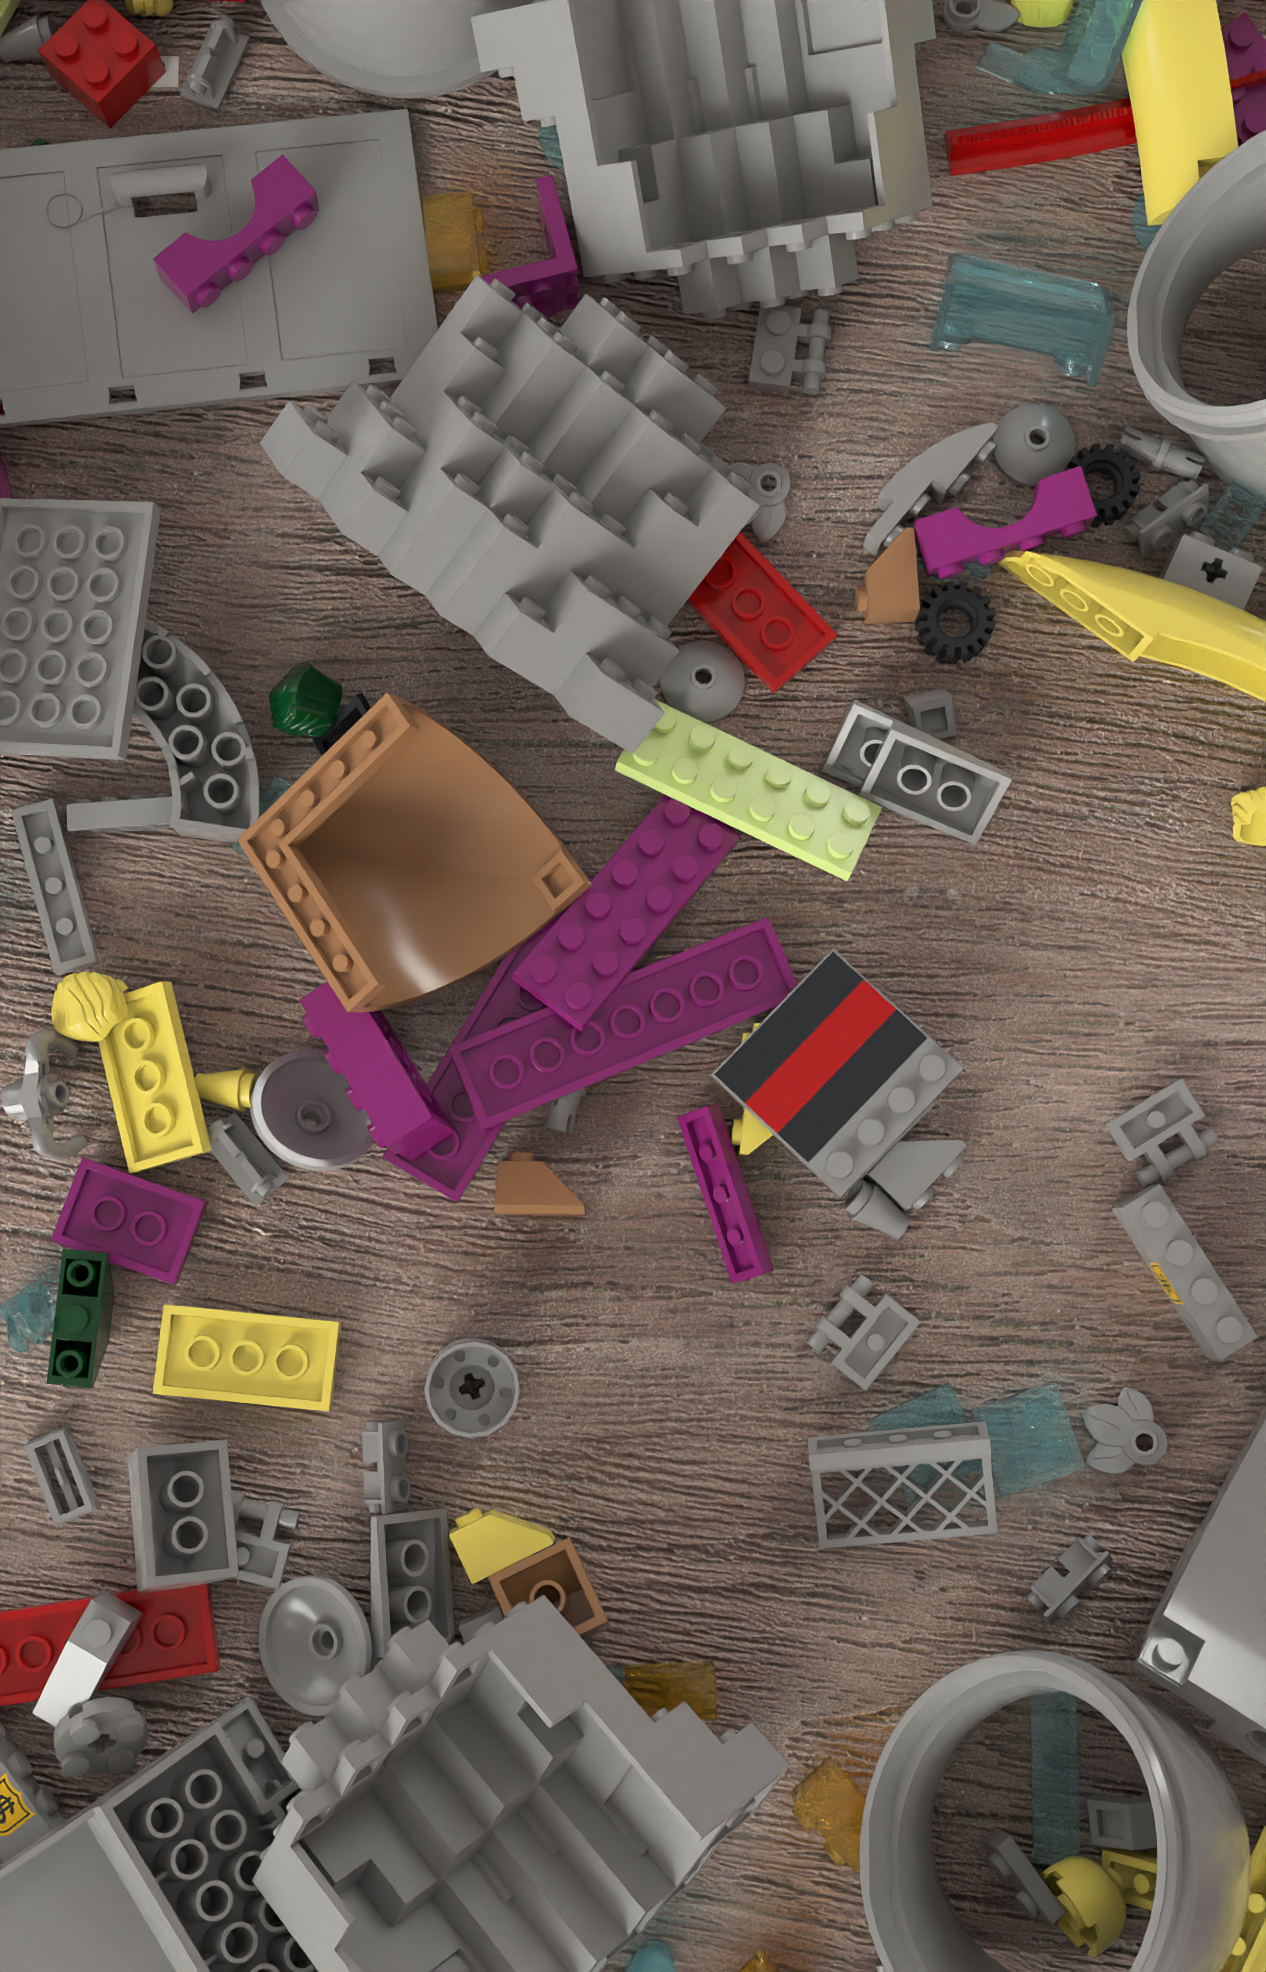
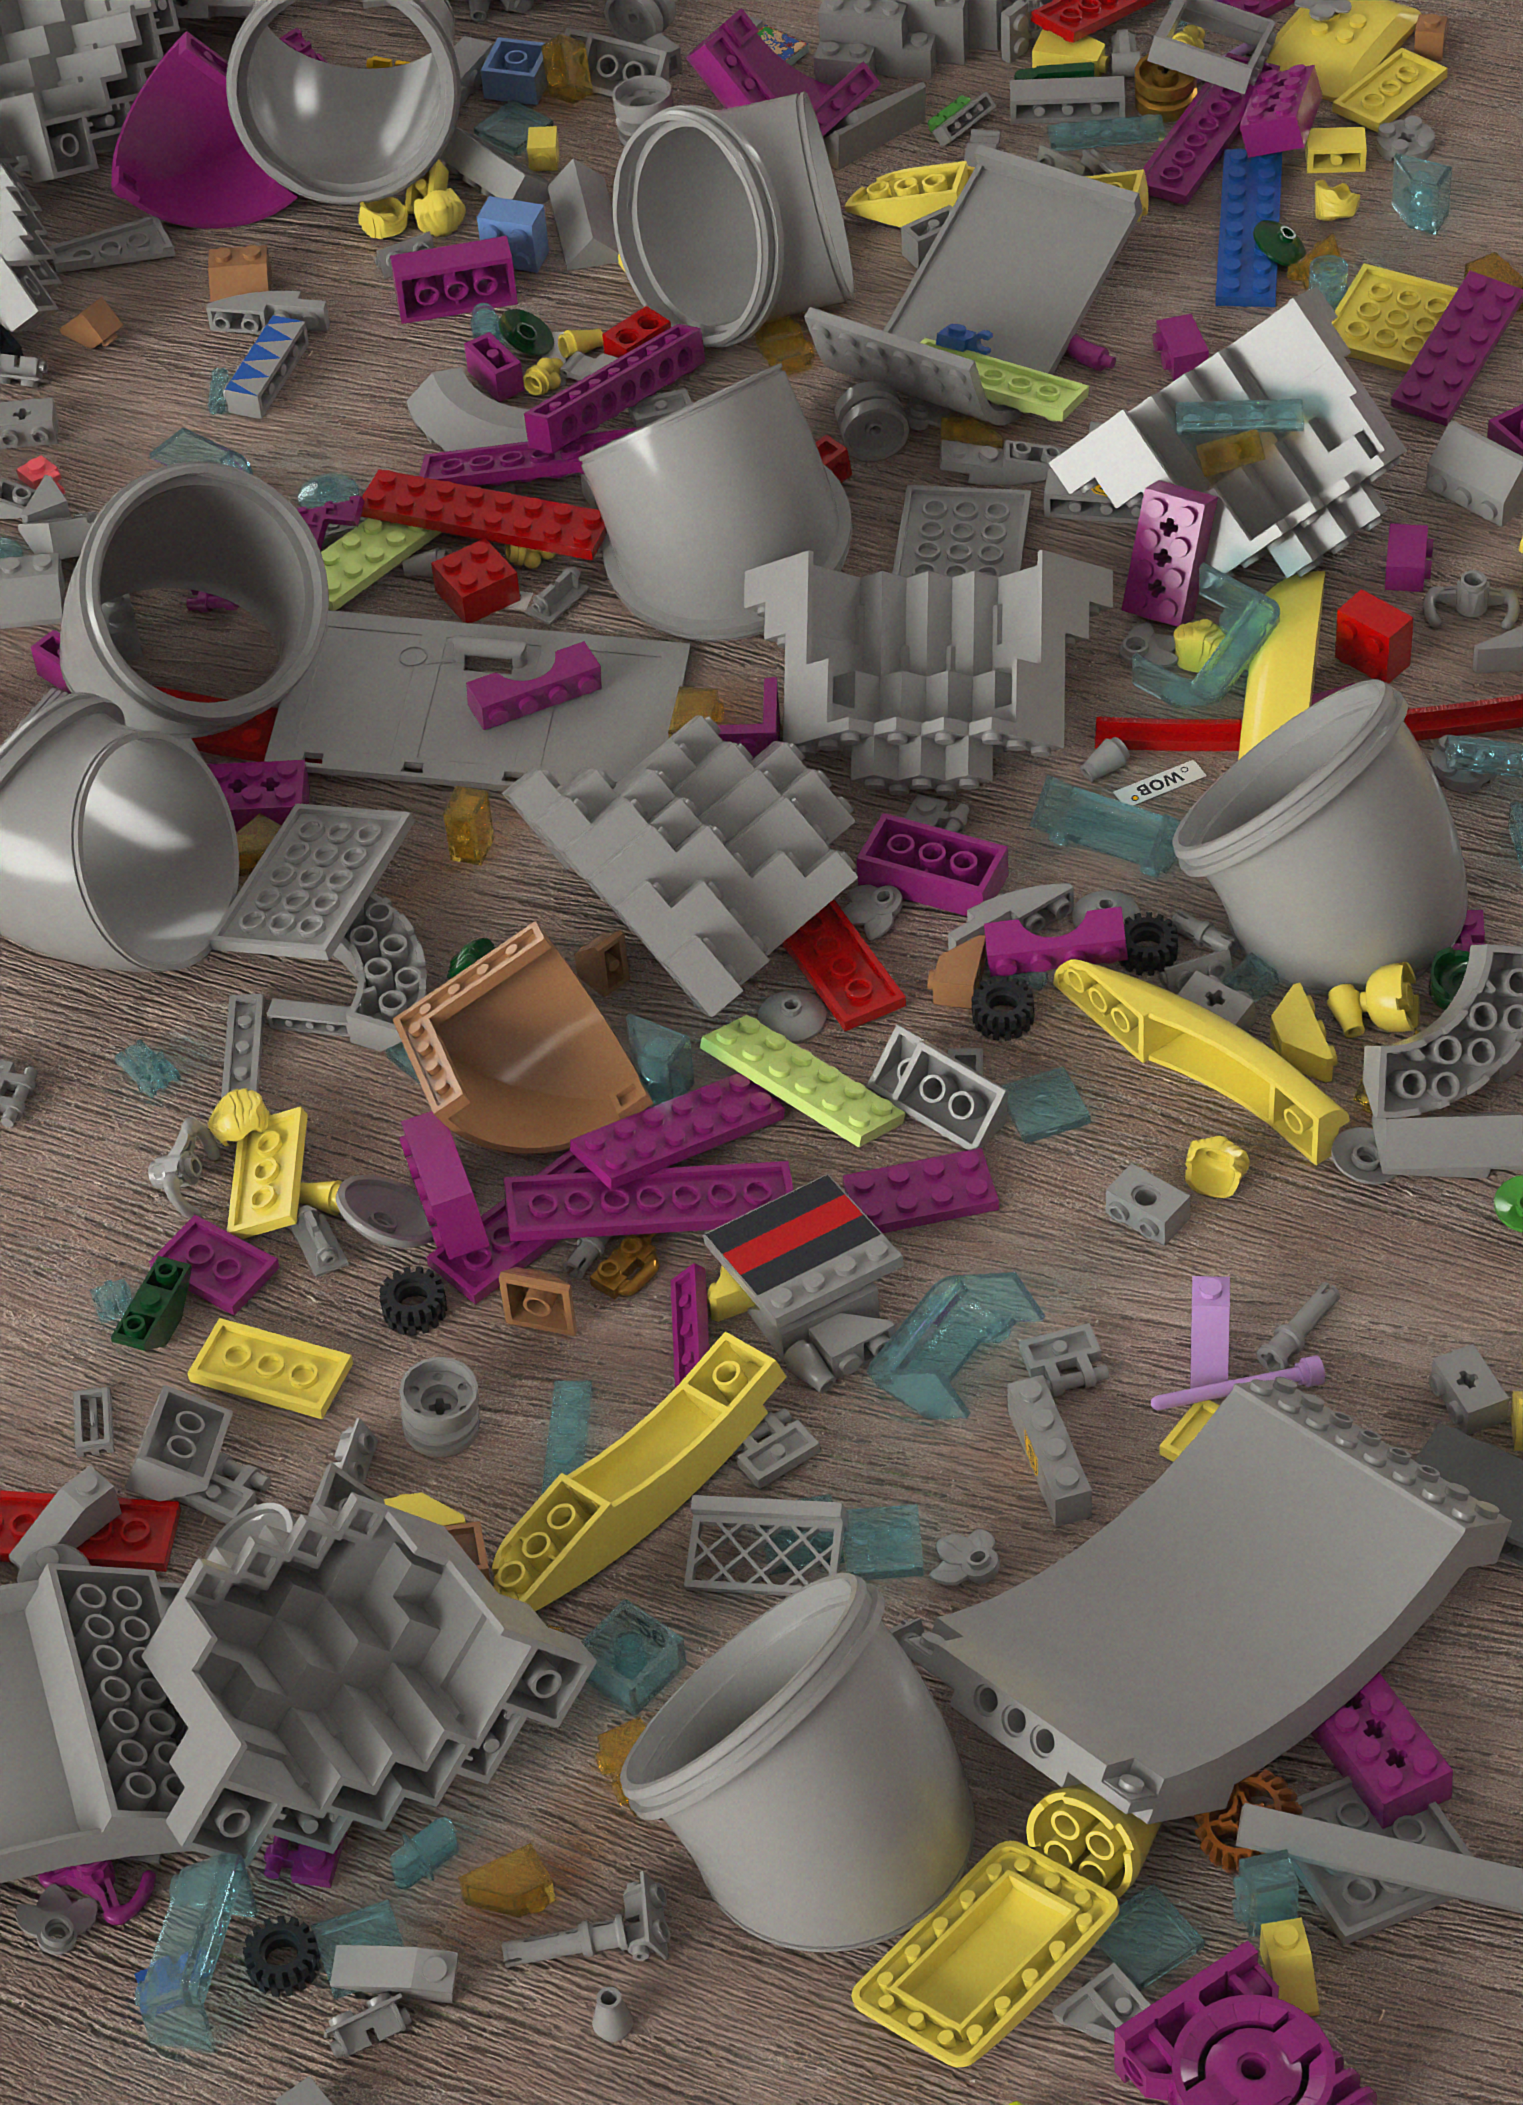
camera: 20 degrees right, 35 degrees down
none -> black tyre [379,1266,448,1336]
none -> clear yellow brick [443,786,495,866]
none -> light yellow slope [491,1331,787,1611]
none -> clear light blue plate [541,1381,593,1495]
none -> medium nougat slope [574,930,630,998]
none -> clear light blue brick [581,1598,687,1716]
none -> pearl gold piece [590,1233,660,1300]
none -> clear light blue slope [626,1013,694,1106]
none -> magenta plate [843,1148,999,1233]
none -> magenta brick [856,813,1009,916]
none -> clear light blue windscreen [867,1272,1046,1419]
none -> clear light blue tile [1001,1066,1091,1144]
none -> light grey cone [1080,737,1130,782]
none -> light grey brick [1106,1163,1190,1246]
none -> white sticker [1113,760,1207,808]

